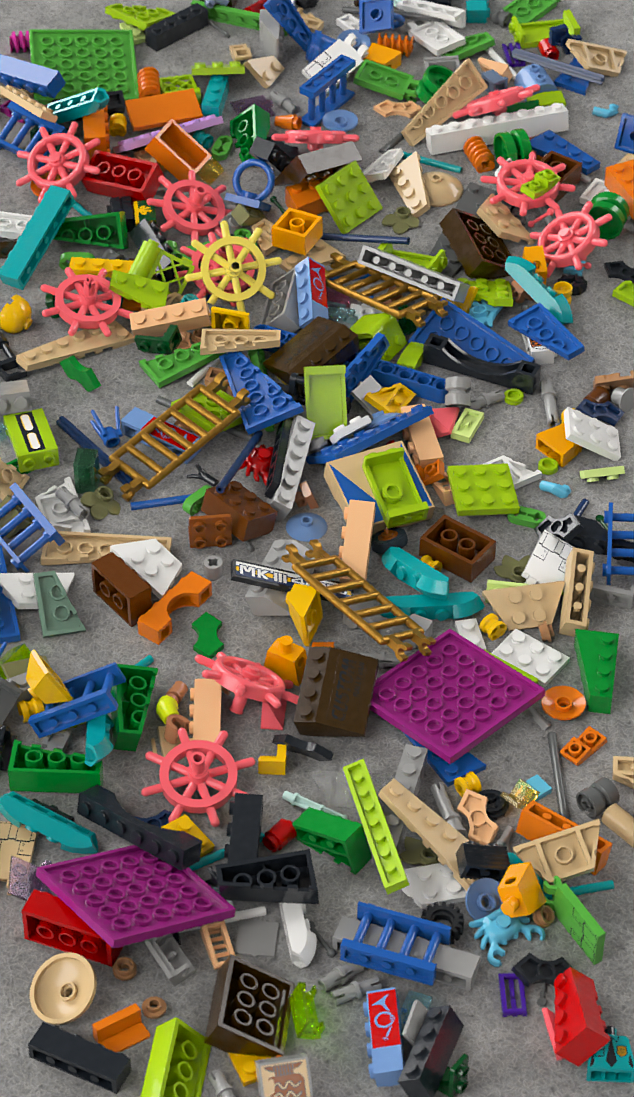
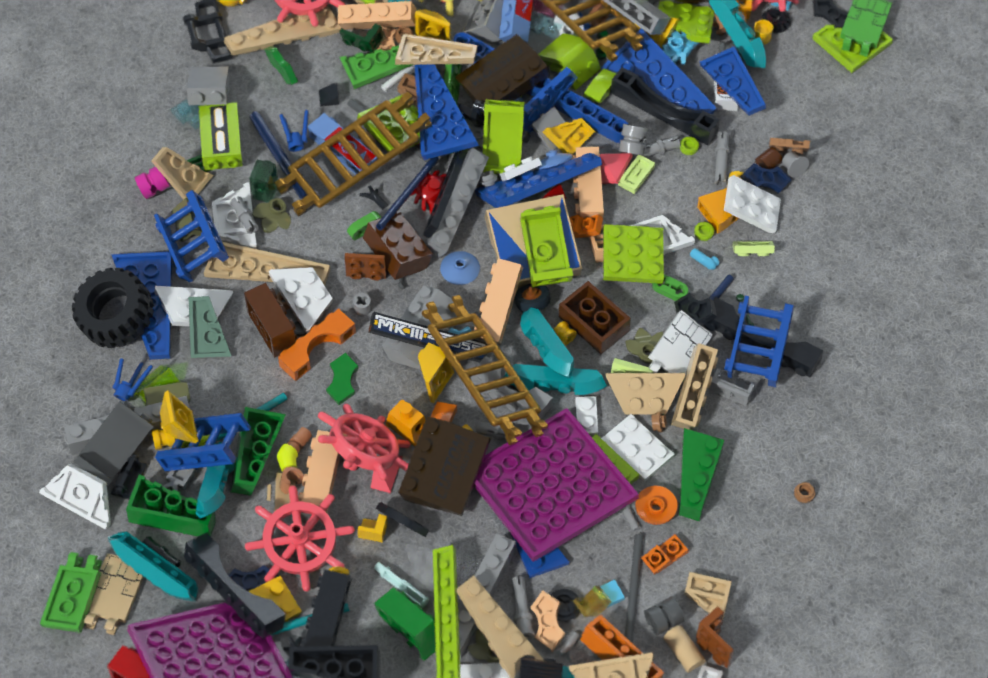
camera: 10 degrees right, 15 degrees up
hinge [8,856,52,901] -> none
blue bar [130,494,191,511] -> none
red brick [262,819,297,852] -> none
nougat tile [295,481,319,509] -> none
yellow wheel [454,771,482,797] -> none
yellow wheel [479,613,507,641] -> none
none -> black slope [319,83,339,107]

